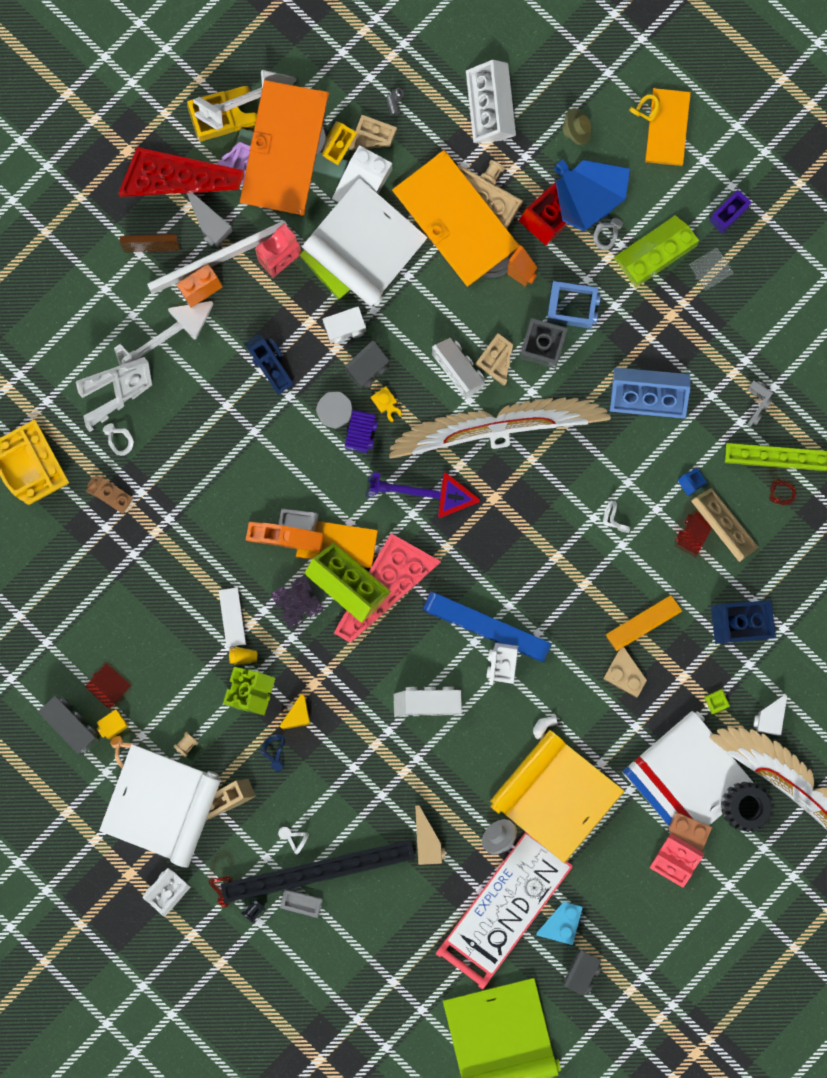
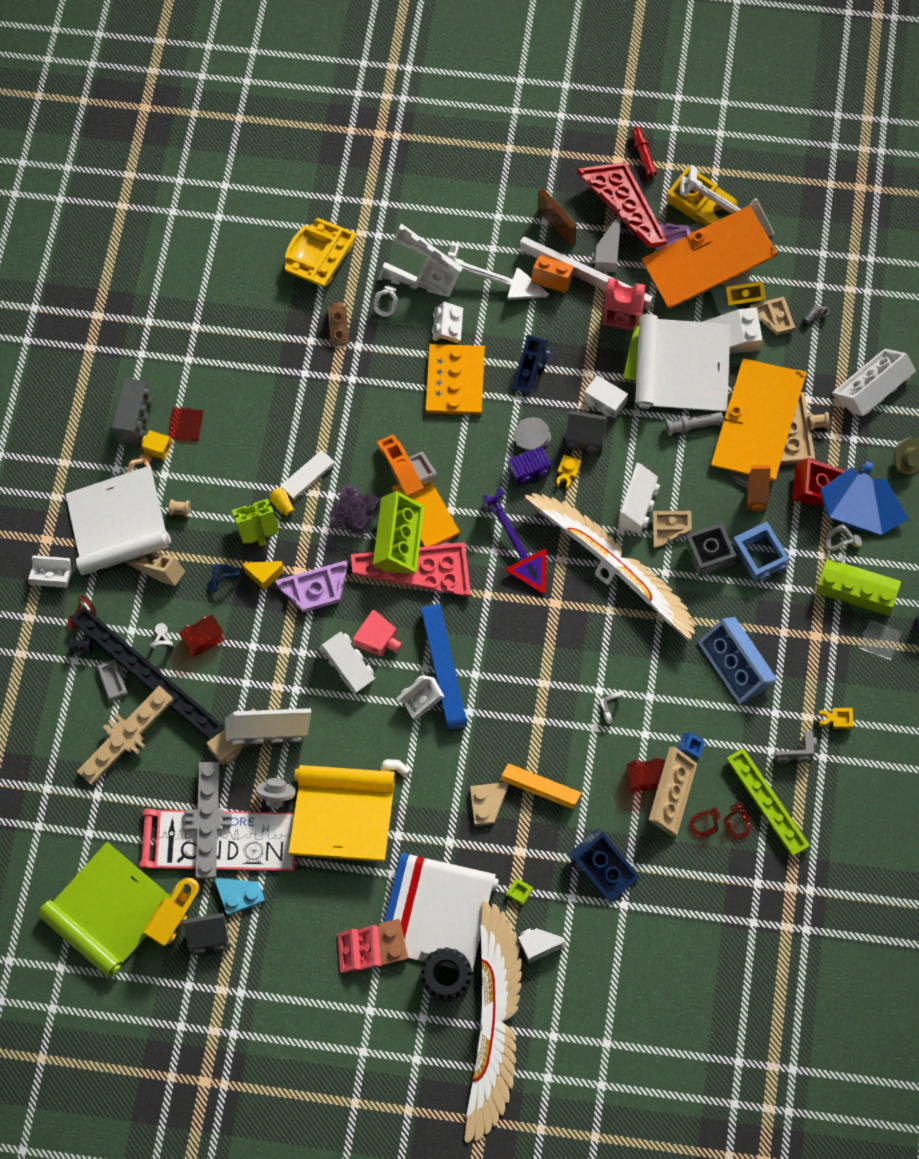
camera: 55 degrees right, 15 degrees down
none -> tan hinge [77,686,174,785]
none -> yellow brick [142,878,199,946]
none -> clear red brick [179,614,226,658]
none -> light grey hinge [184,762,232,879]
none -> white slope [225,708,311,745]
none -> lavender wing [275,561,348,612]
none -> coral torso [353,610,402,656]
none -> light orange plate [426,344,485,415]
none -> white bracket [432,302,463,343]
none -> red pin [631,127,658,178]
none -> light grey pin [665,412,724,436]
none -> clear red piece [690,807,721,837]
none -> yellow plate [818,708,854,729]

